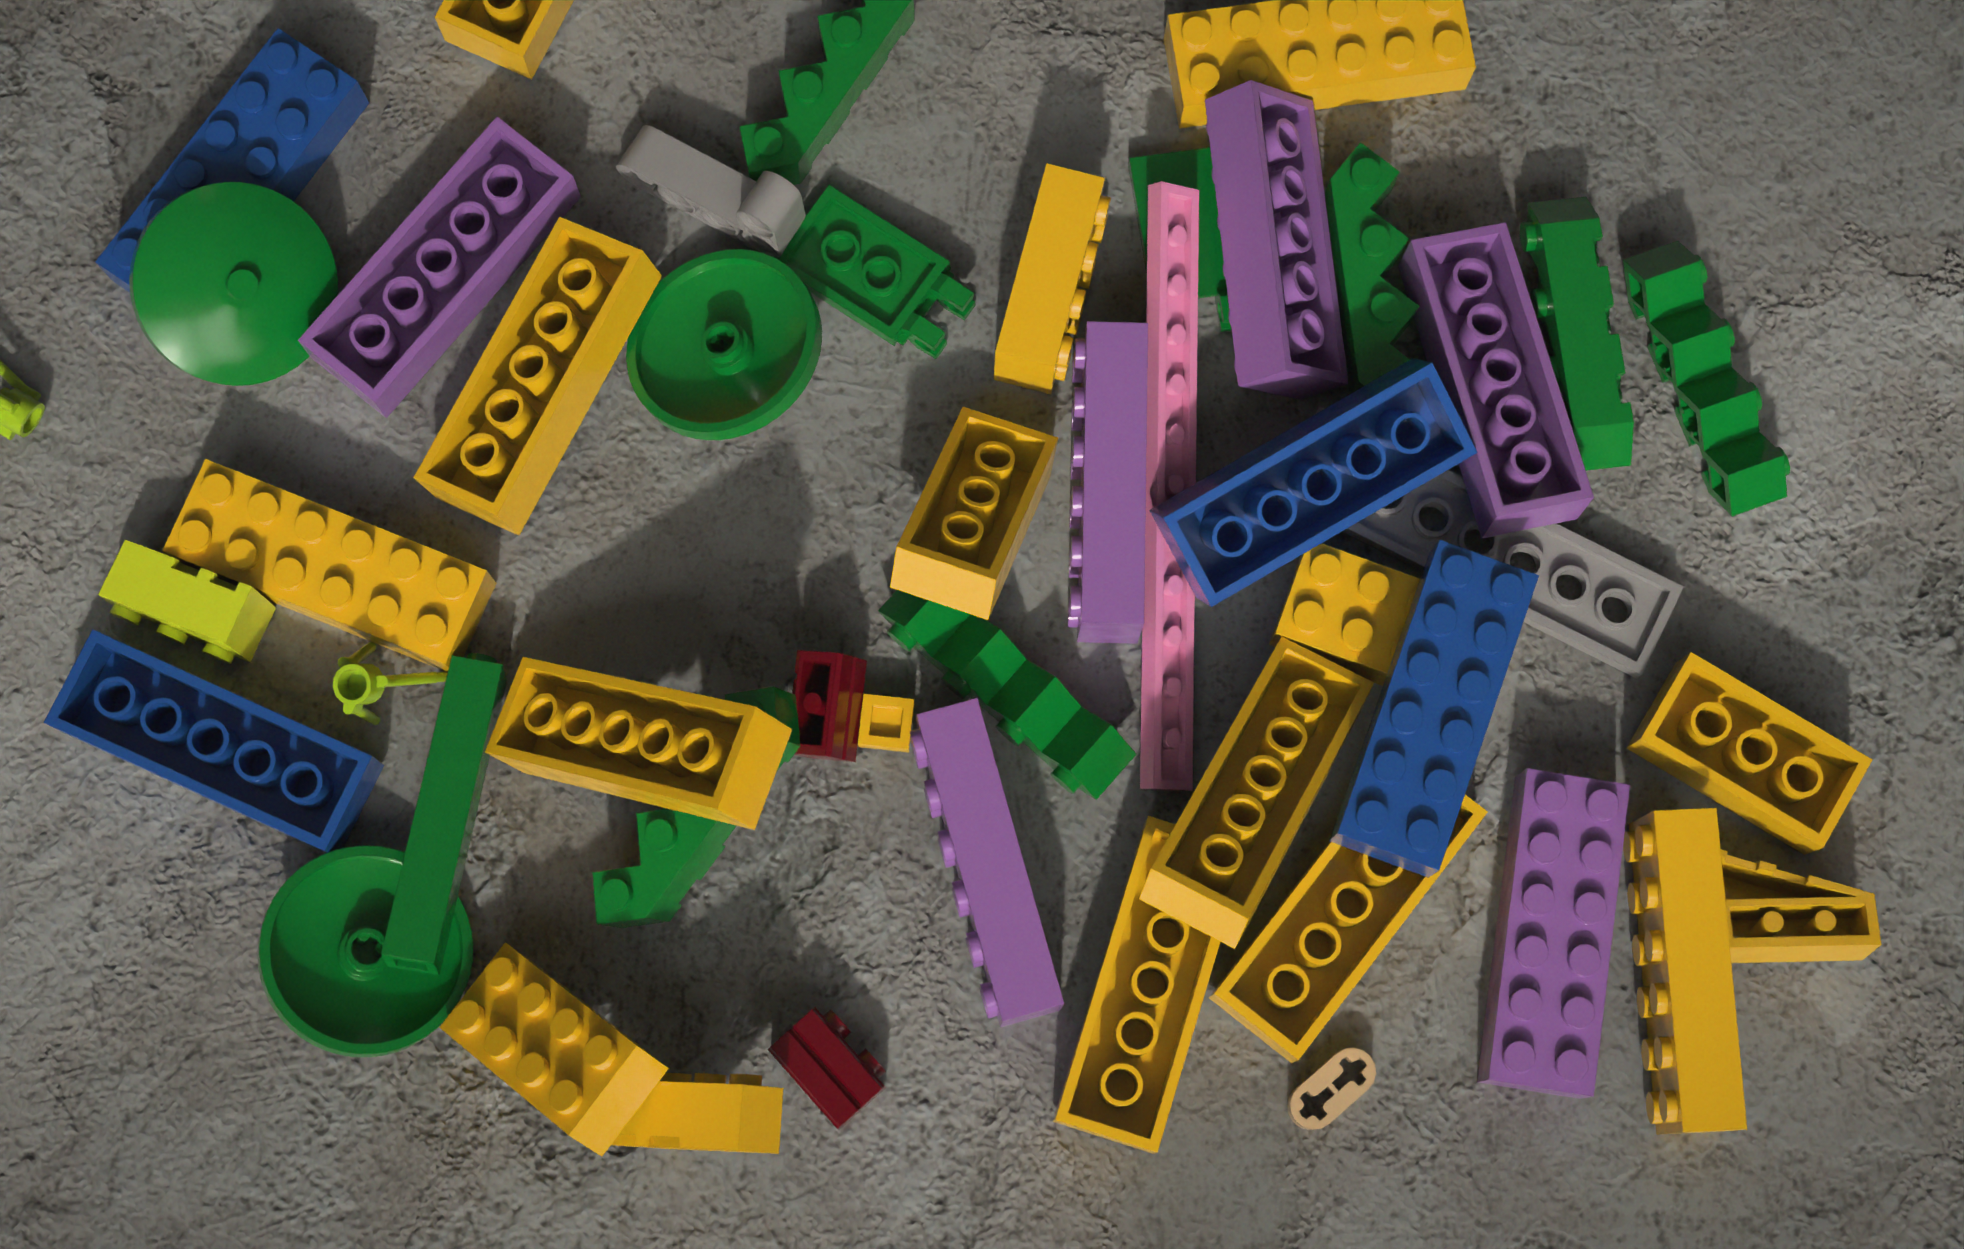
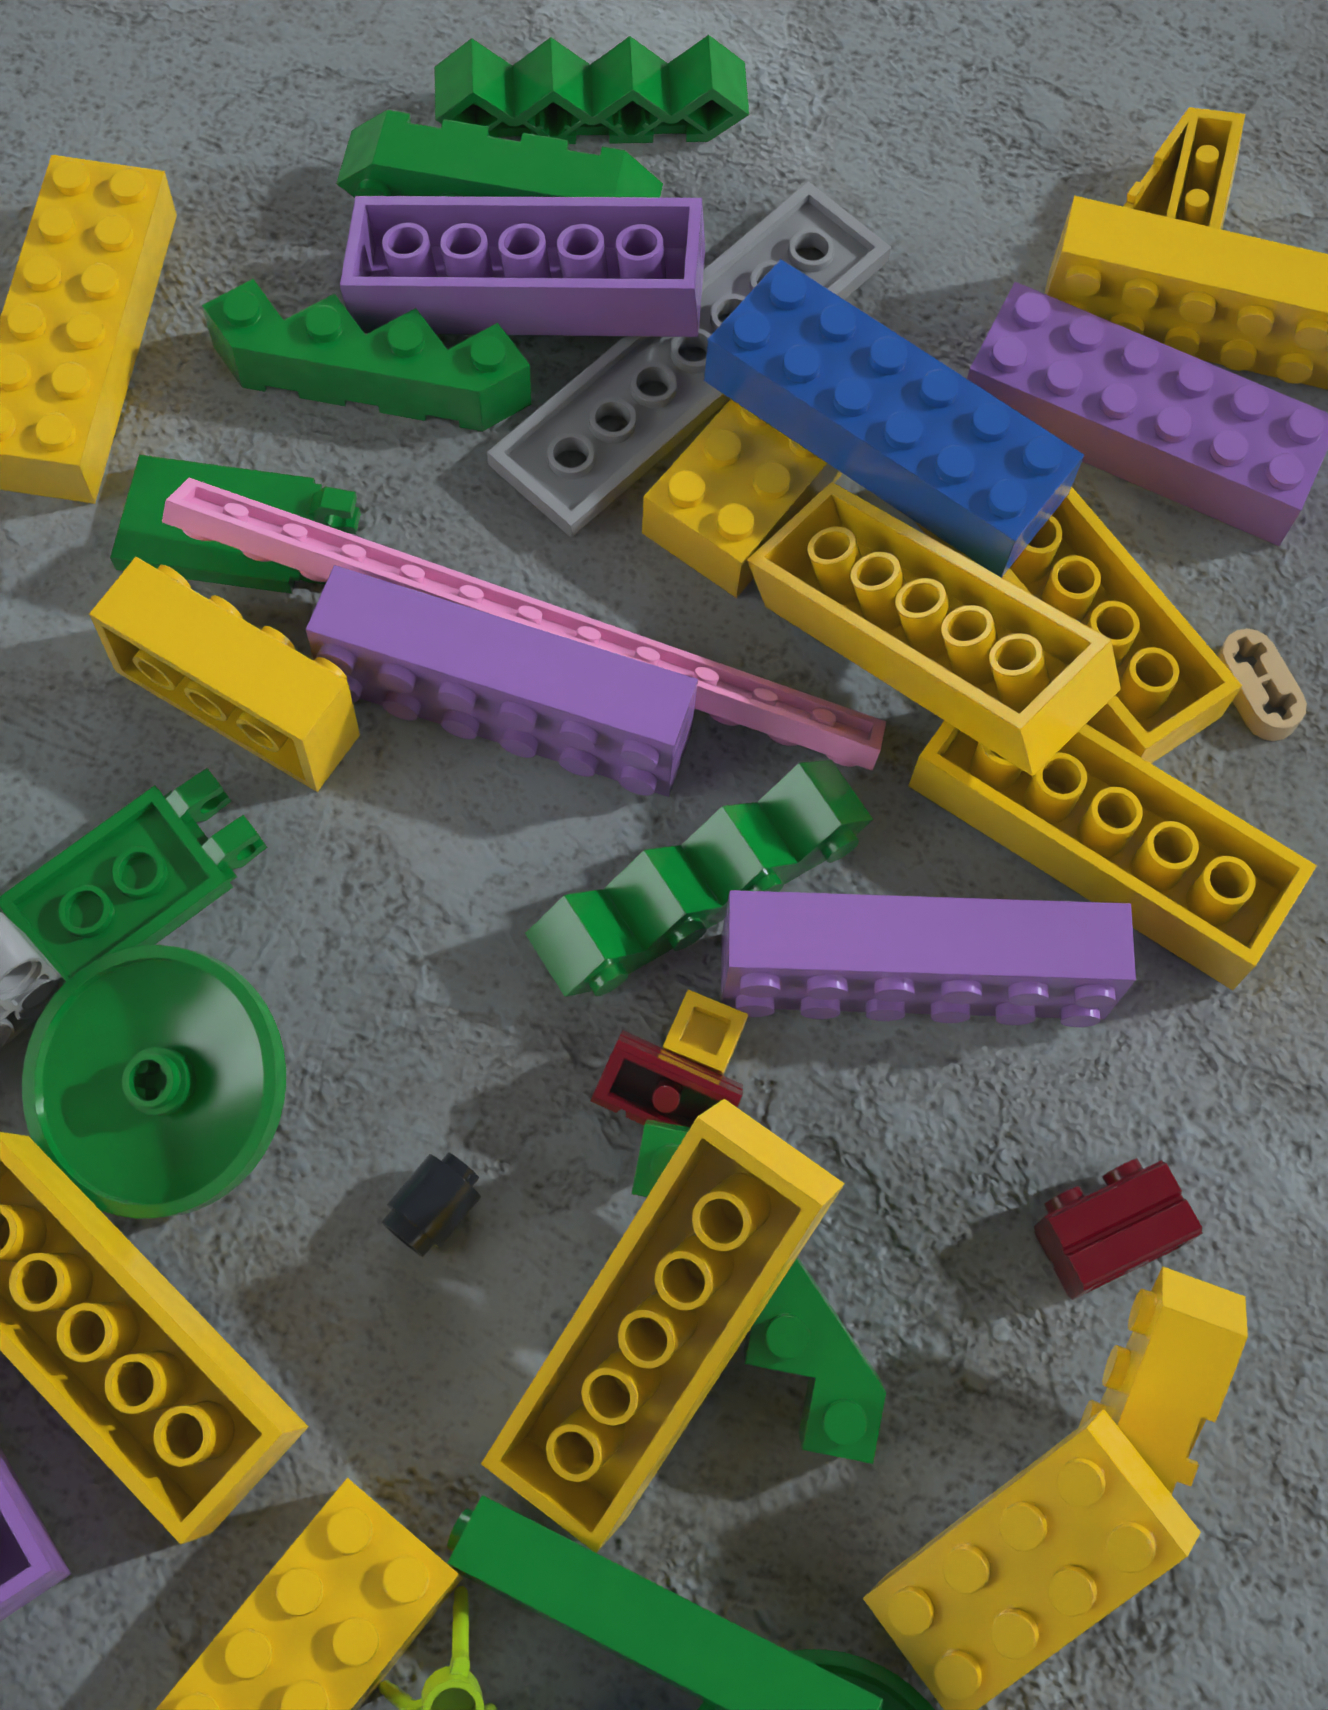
camera: 75 degrees left, 10 degrees down
yellow brick [890,407,1058,620] -> none
blue brick [1149,358,1478,607] -> none
medium lavender brick [1205,80,1348,400] -> none
yellow brick [1626,652,1873,855] -> none
none -> black brick [381,1152,481,1257]

